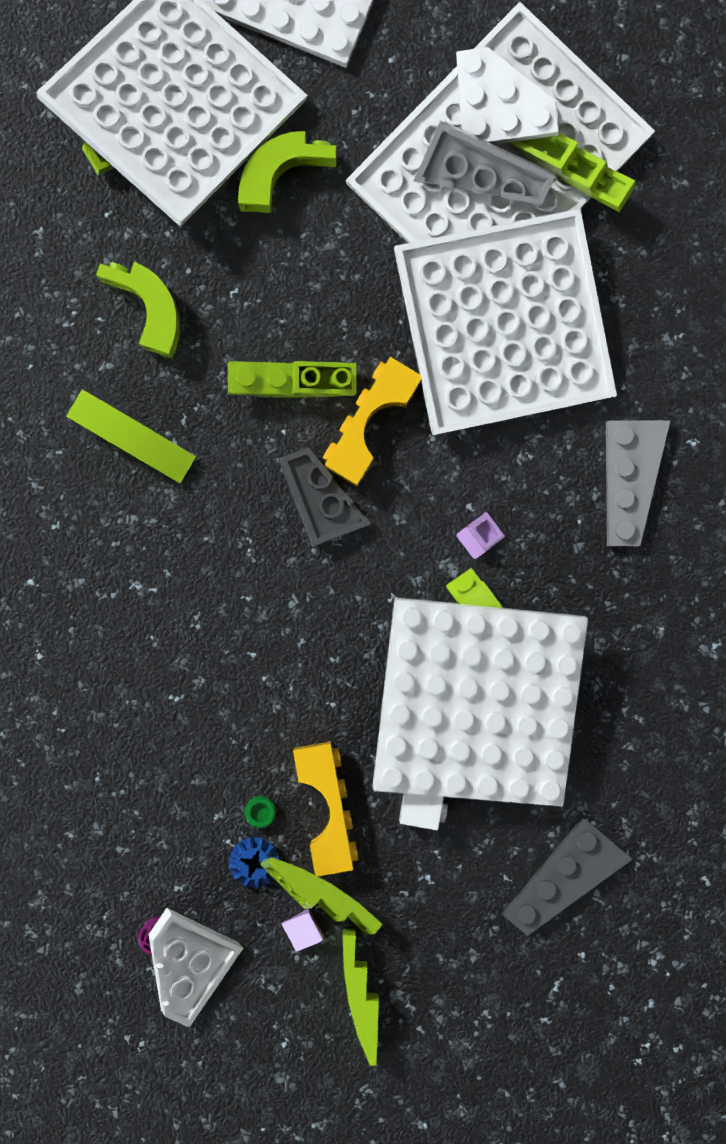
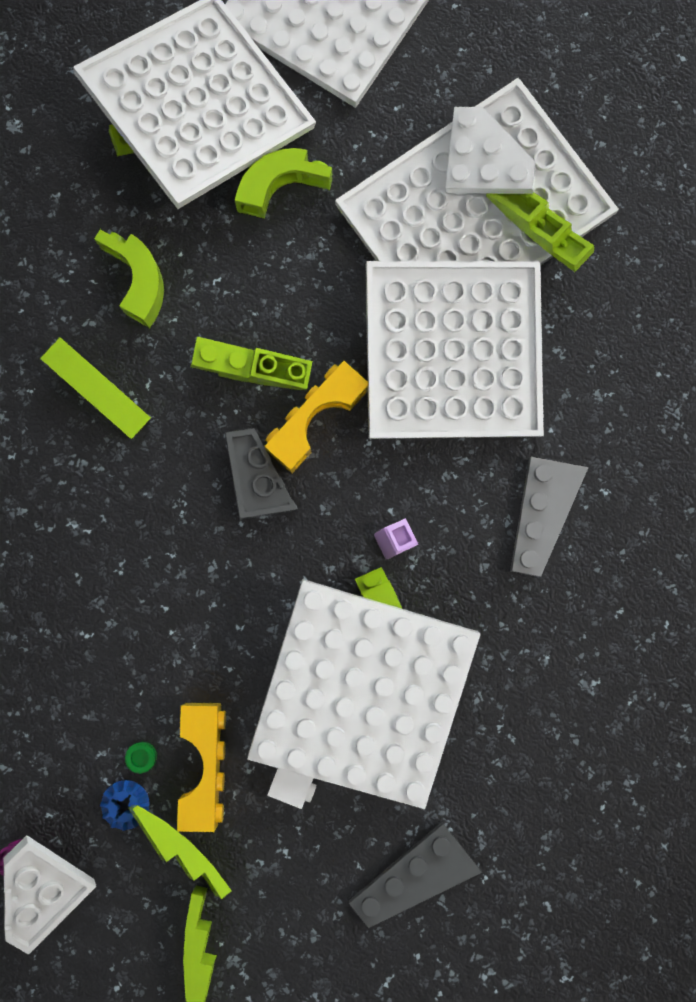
camera: 10 degrees right, 5 degrees down
slope [282,908,324,952] -> none
light grey wing [413,120,556,205] -> none

